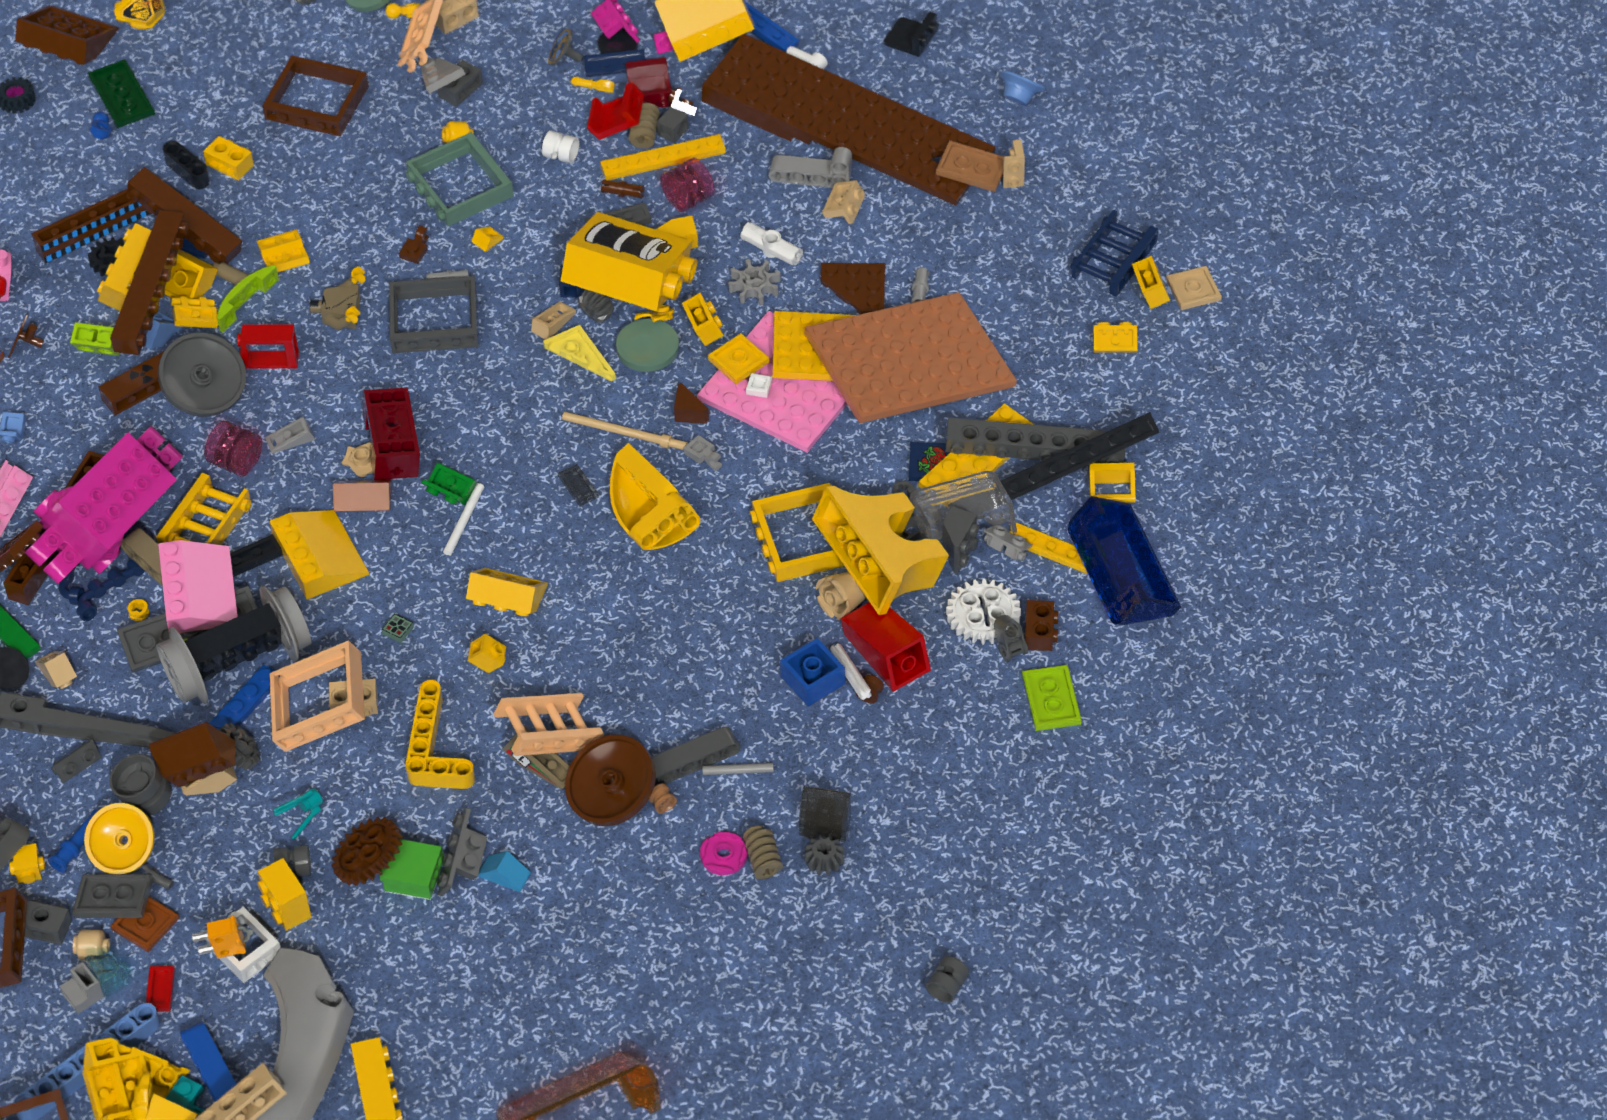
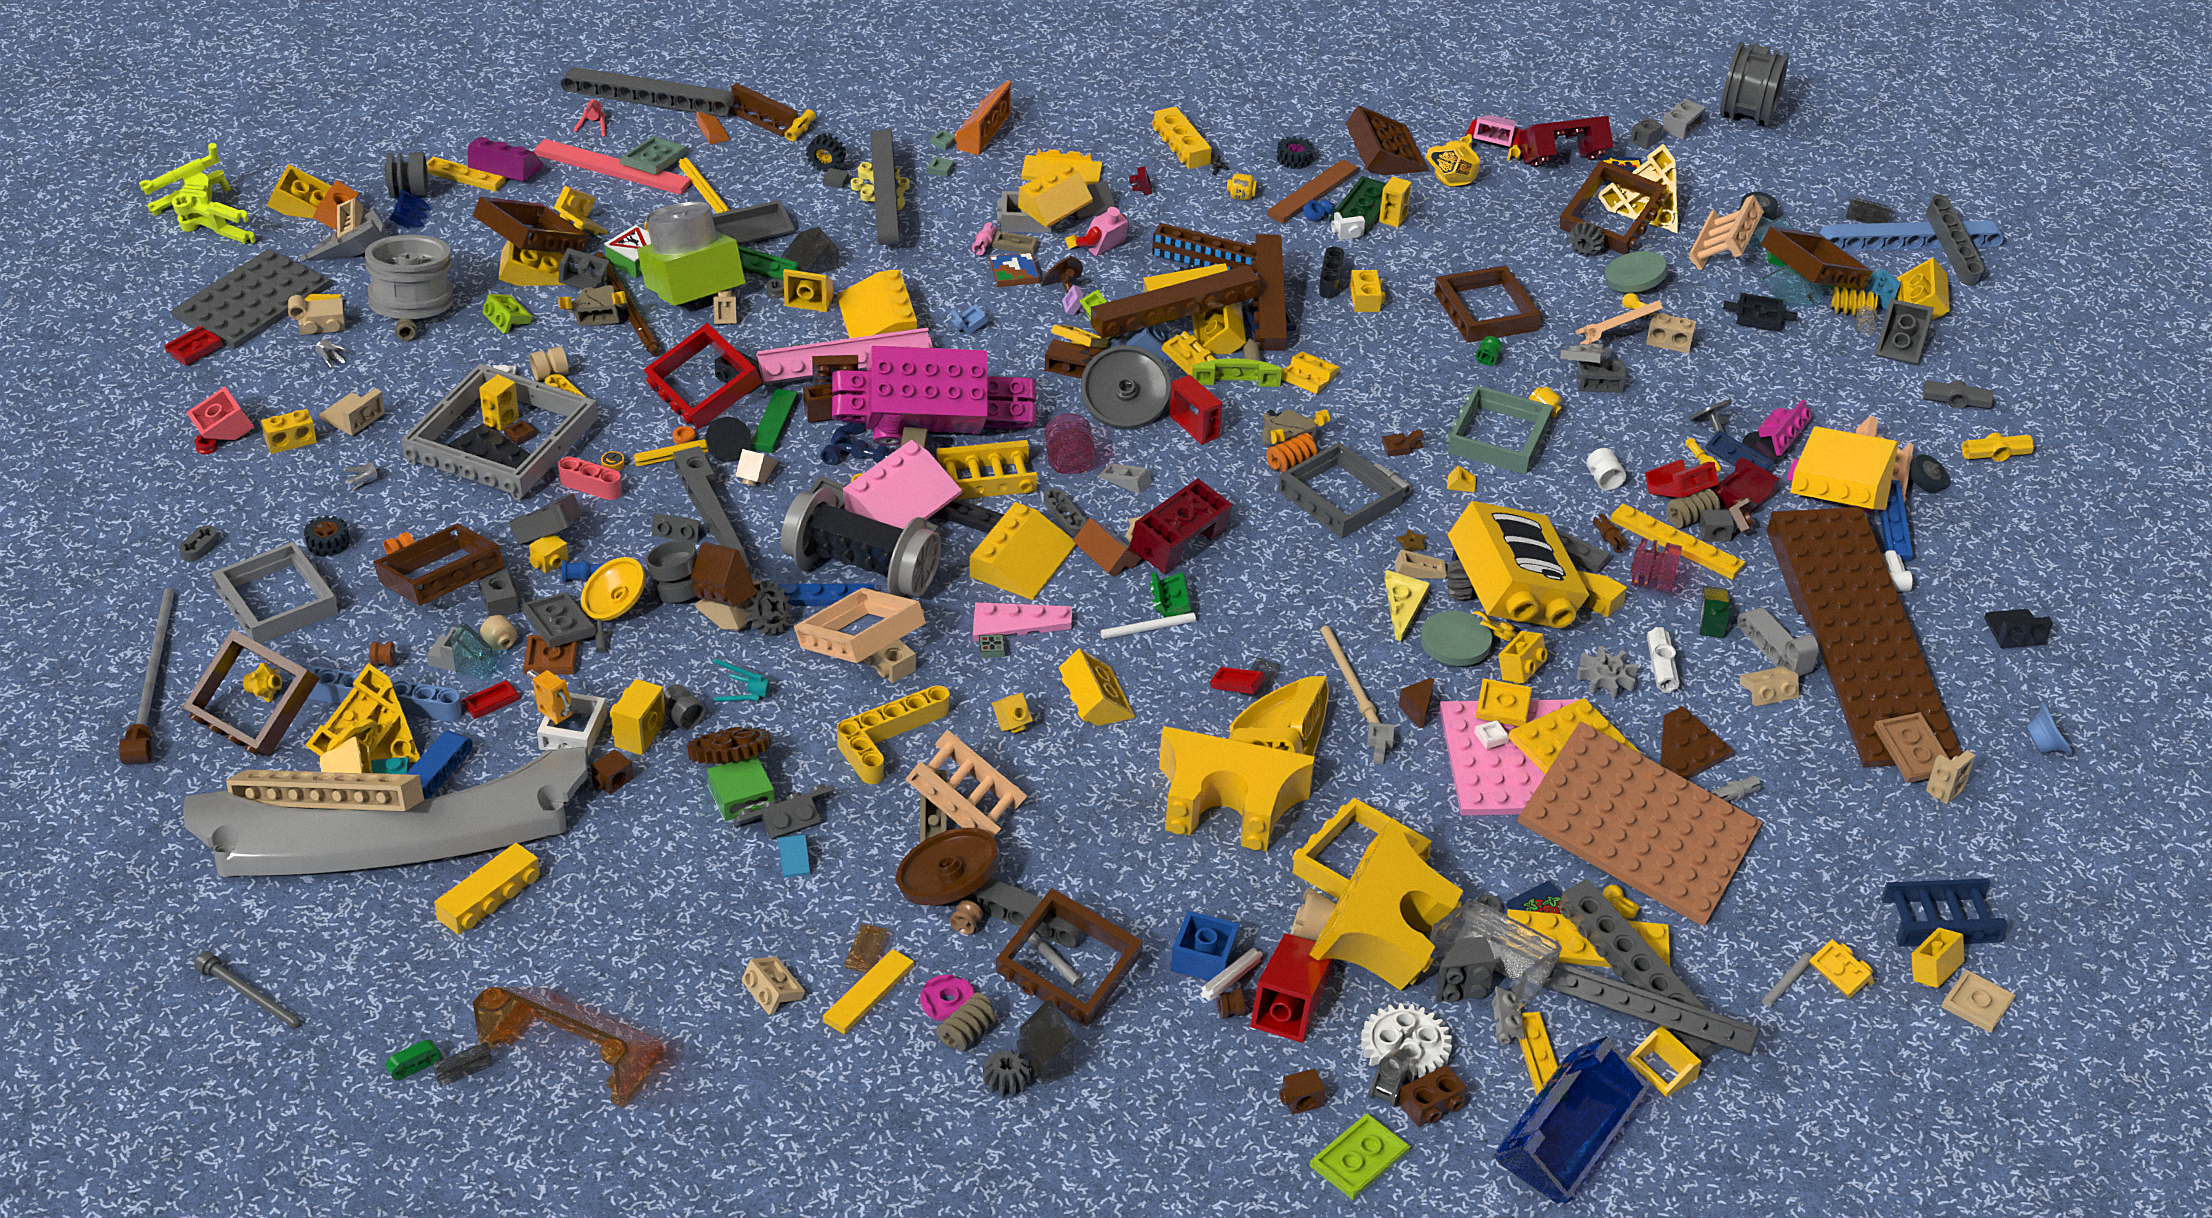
camera: 50 degrees right, 10 degrees down
none -> dark orange wheel [370,641,395,666]
none -> reddish brown brick [591,749,634,795]
none -> tan bracket [742,956,805,1015]
none -> yellow tile [823,949,914,1035]
none -> clear orange tile [845,923,887,973]
none -> bright pink wing [973,602,1072,641]
none -> reddish brown window [996,888,1143,1027]
none -> dark grey beam [1044,488,1087,537]
none -> yellow plate [1051,324,1109,348]
none -> lavender tile [1062,285,1085,315]
none -> yellow piece [1159,726,1315,851]
none -> red tile [1210,667,1265,694]
none -> yellow head [1226,173,1257,201]
none -> orange piece [1266,433,1318,473]
none -> dark orange tile [1267,159,1359,224]
none -> reddish brown brick [1279,1068,1326,1115]
none -> white bracket [1331,212,1365,240]
none -> yellow brick [1379,176,1412,228]
none -> pearl gold plate [1396,529,1426,552]
none -> green wheel [1475,336,1503,366]
none -> yellow plate [1602,884,1639,920]
none -> dark green slope [1699,585,1729,639]
none -> light grey bar [1762,952,1813,1007]

